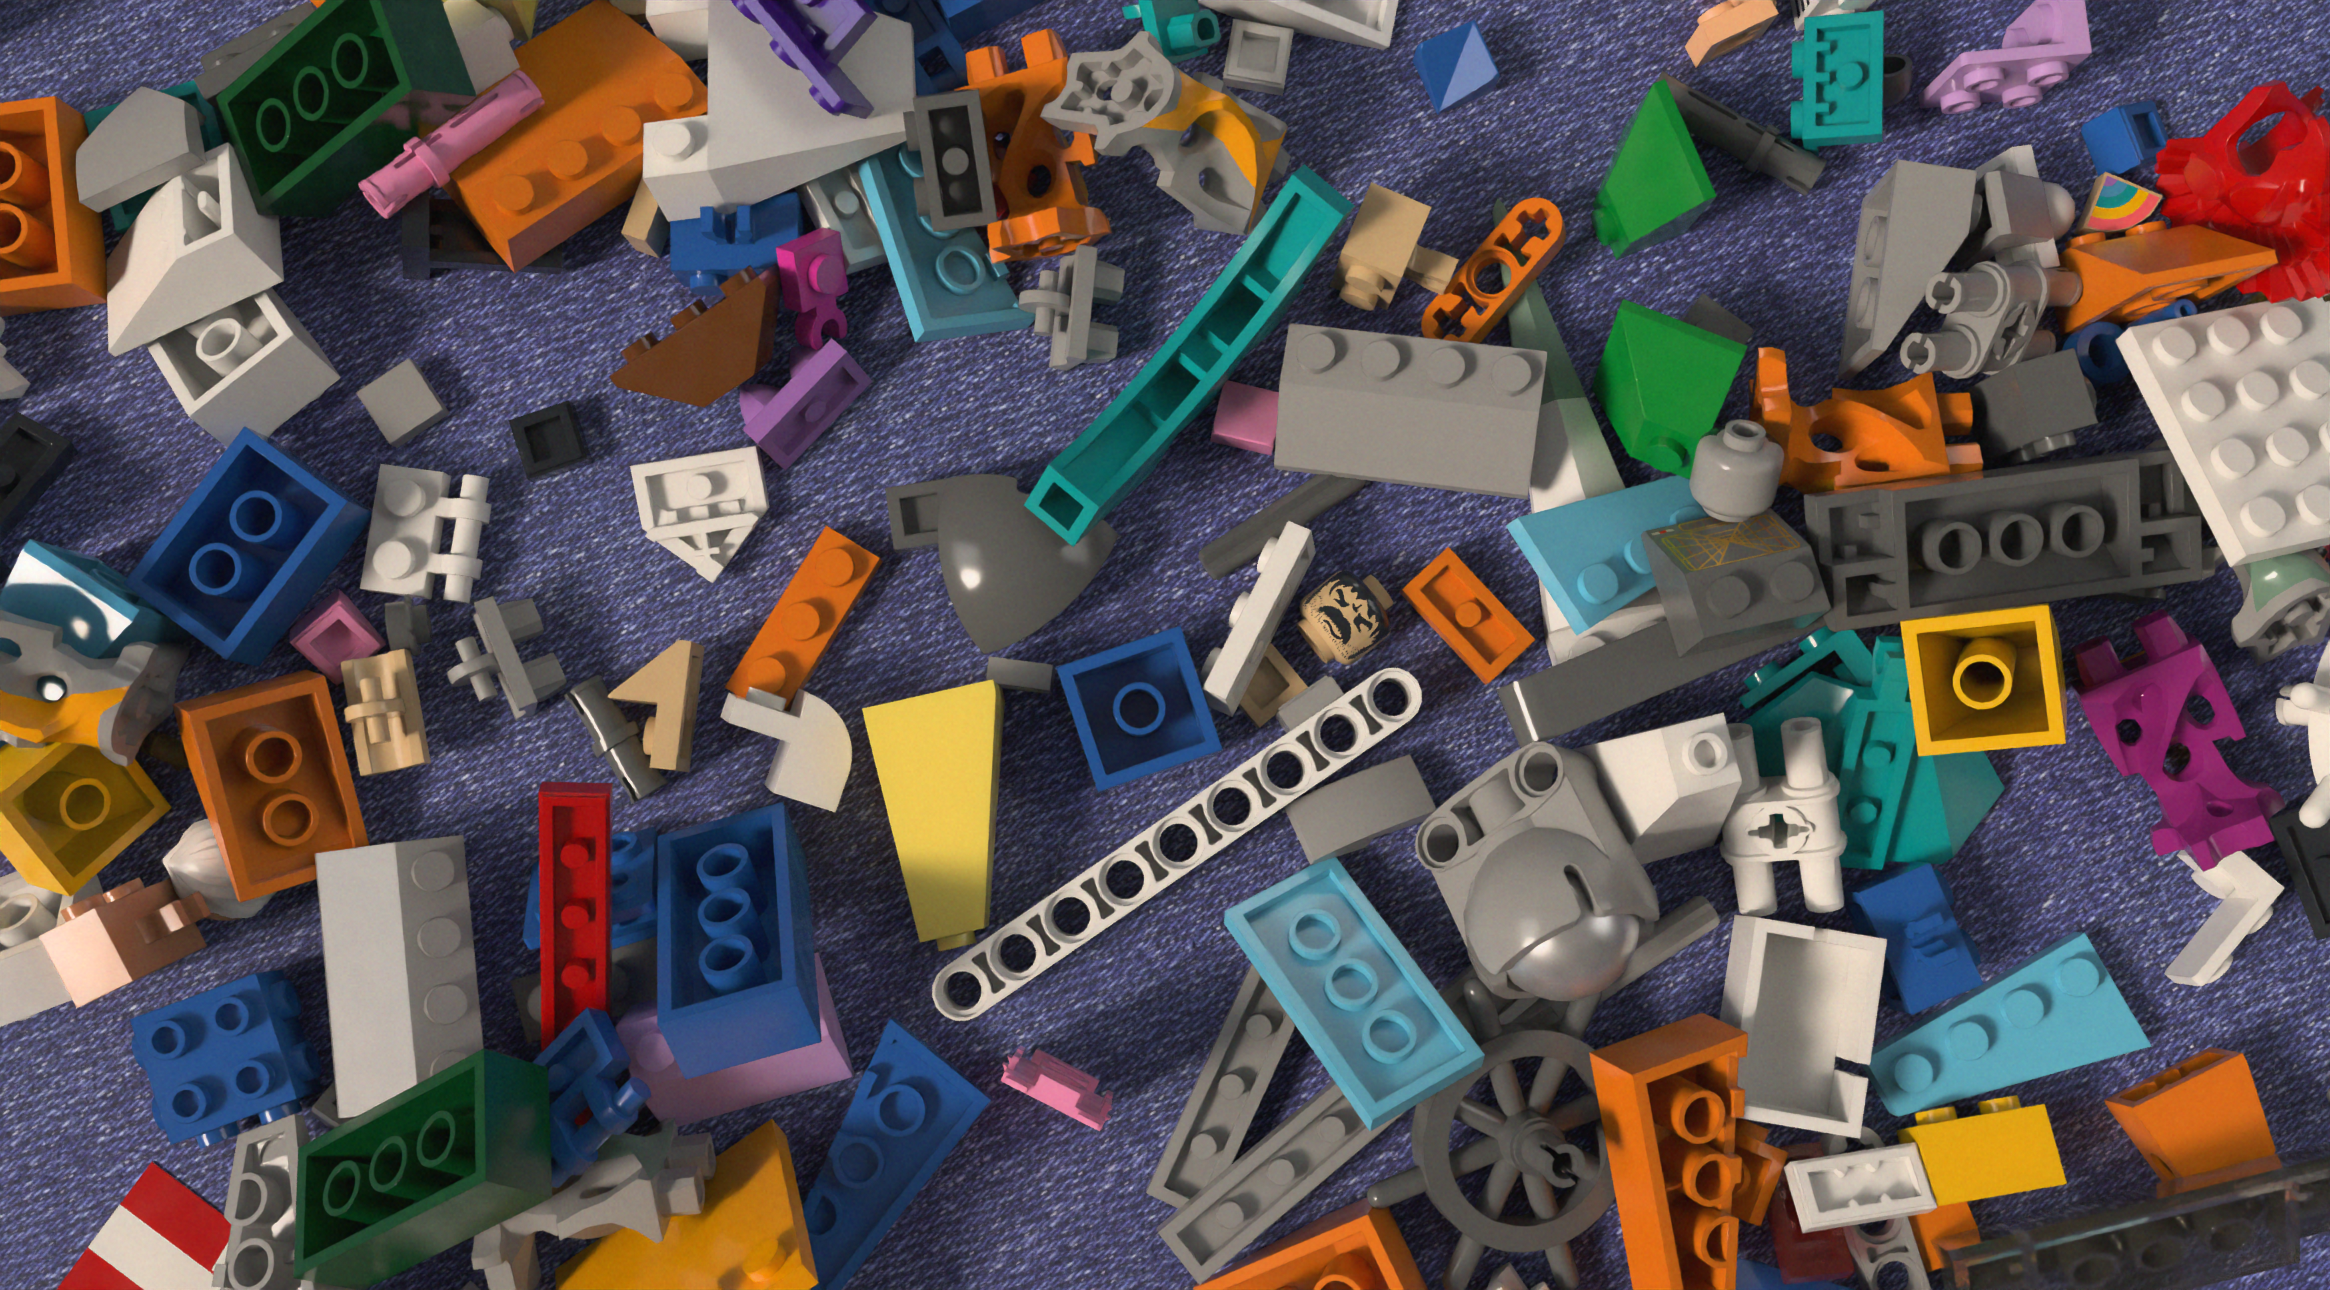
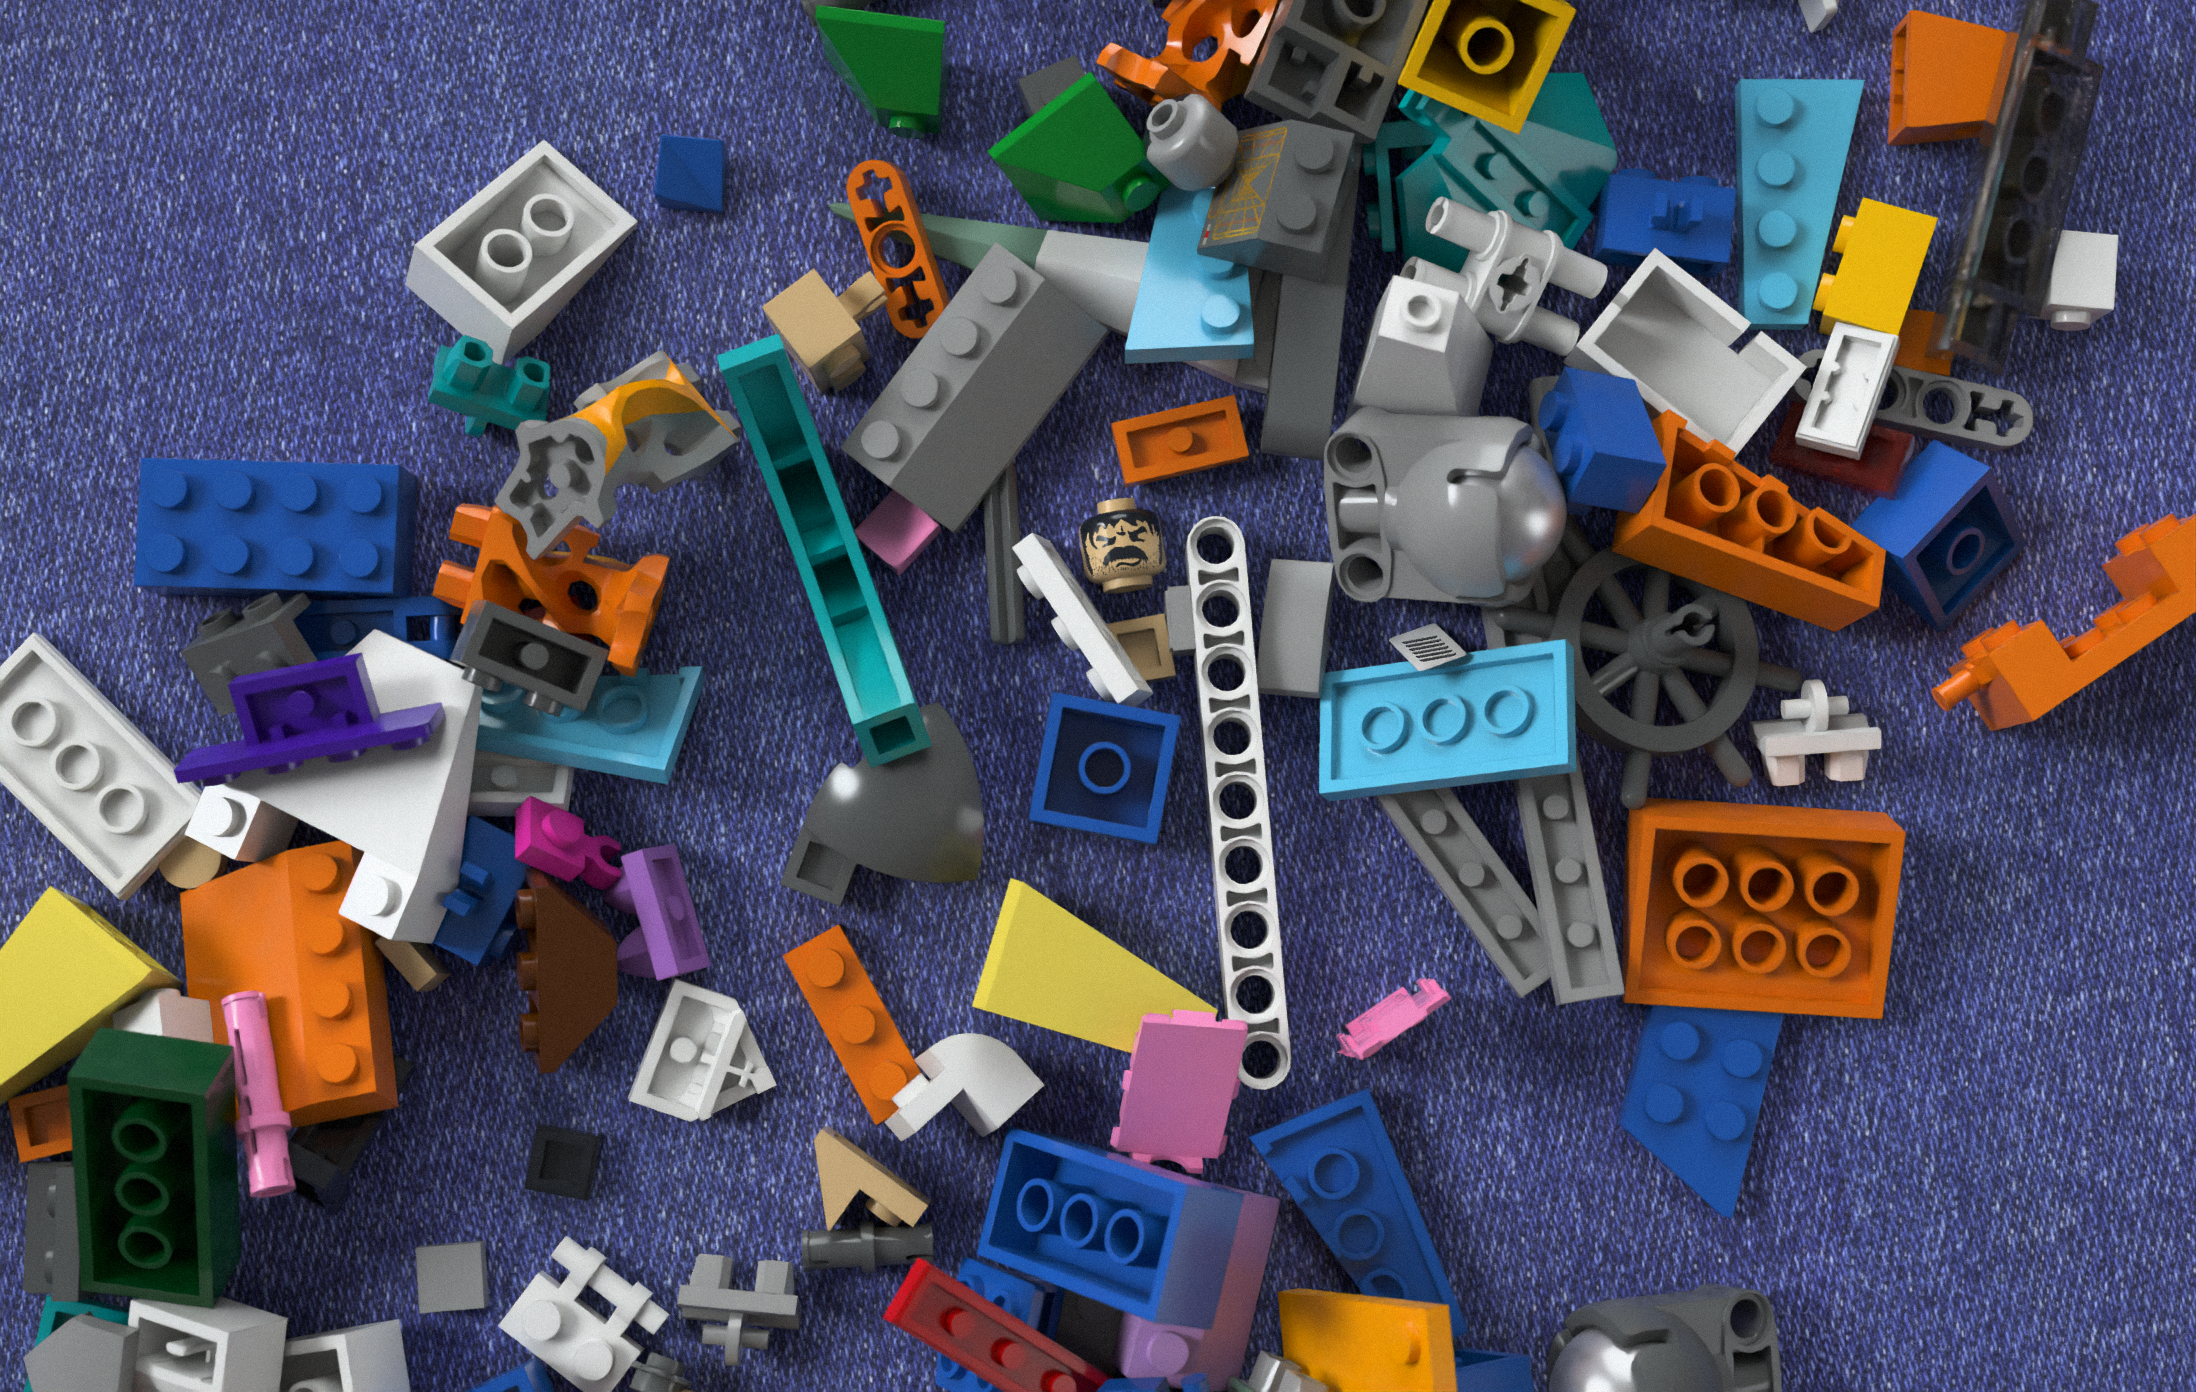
camera: 60 degrees left, 0 degrees up
light grey tile [985,656,1056,695] -> none
light grey hips [1018,245,1125,371] -> none
white tile [1223,19,1294,96] -> none
orange bracket [1731,1118,1789,1226] -> none
none -> bright pink piece [1110,1009,1248,1174]
none -> white sticker [1389,623,1467,671]
none -> blue brick [1538,367,1667,516]

